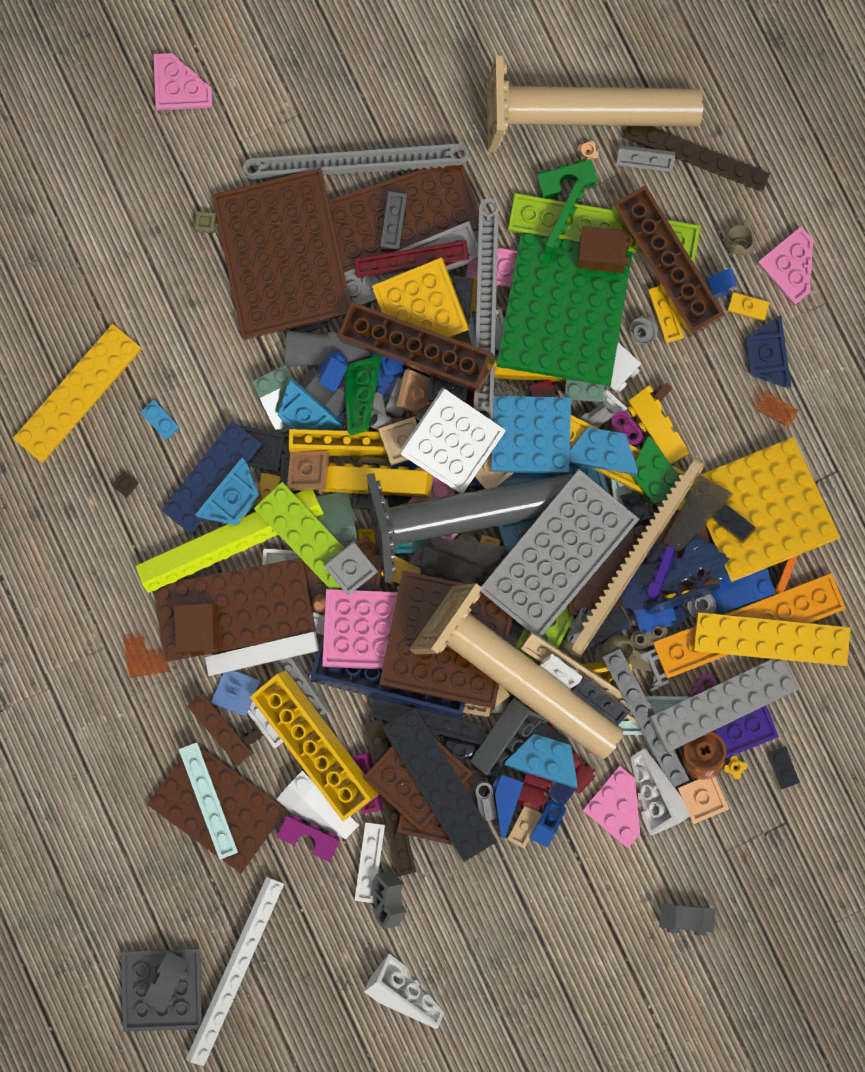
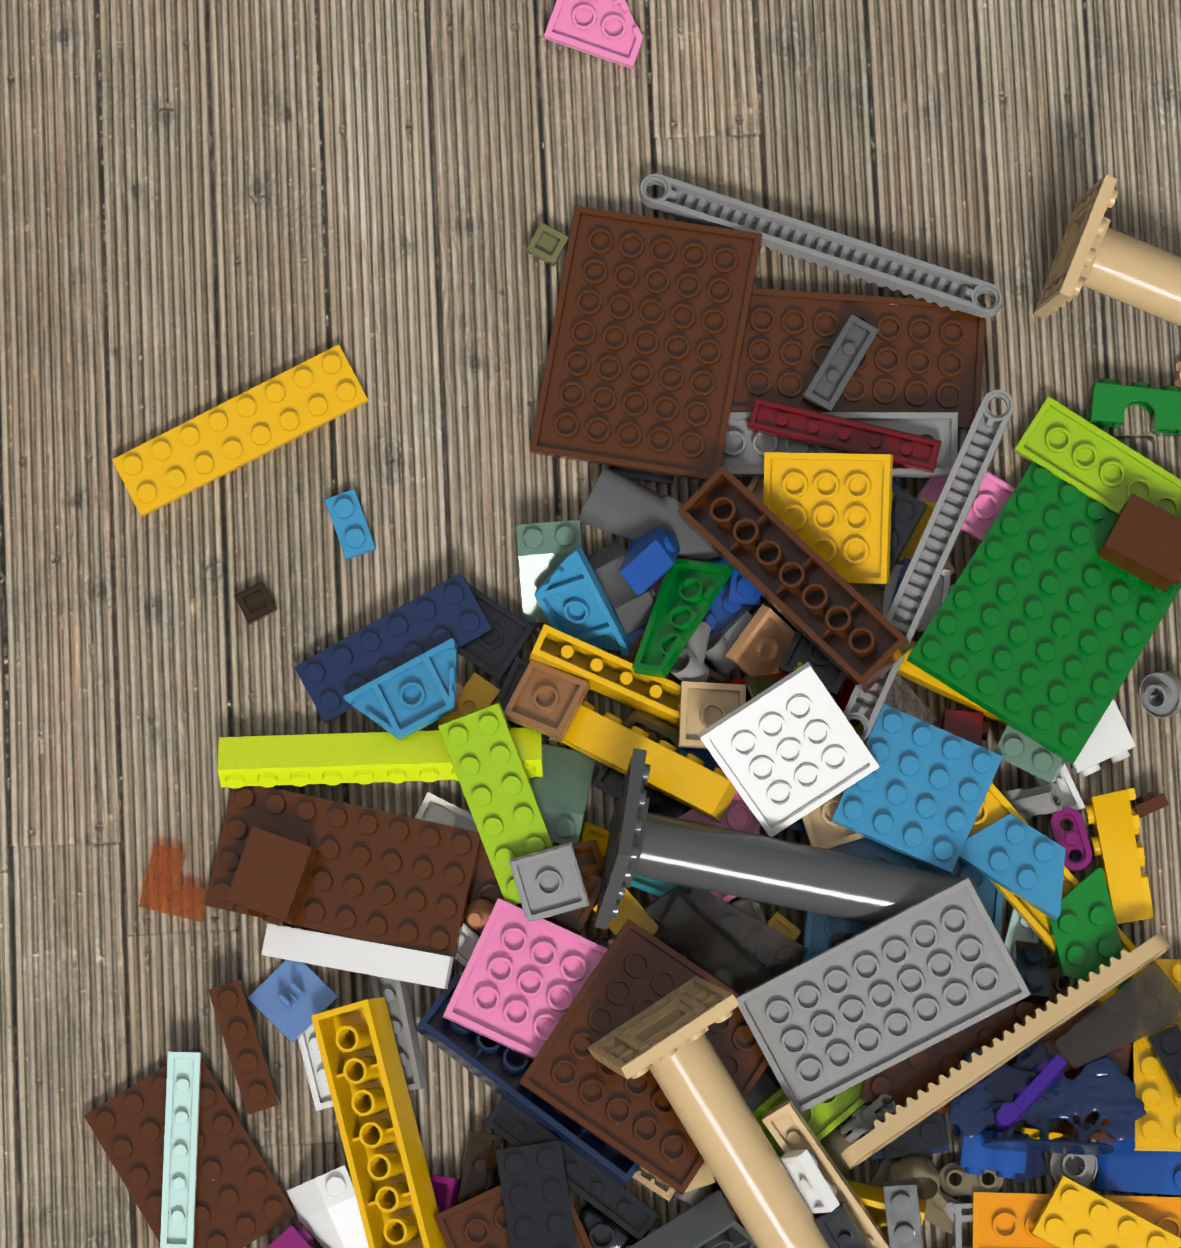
camera: 20 degrees right, 0 degrees up
dark brown plate [242,728,264,746] -> none
green plate [544,181,585,255] -> none

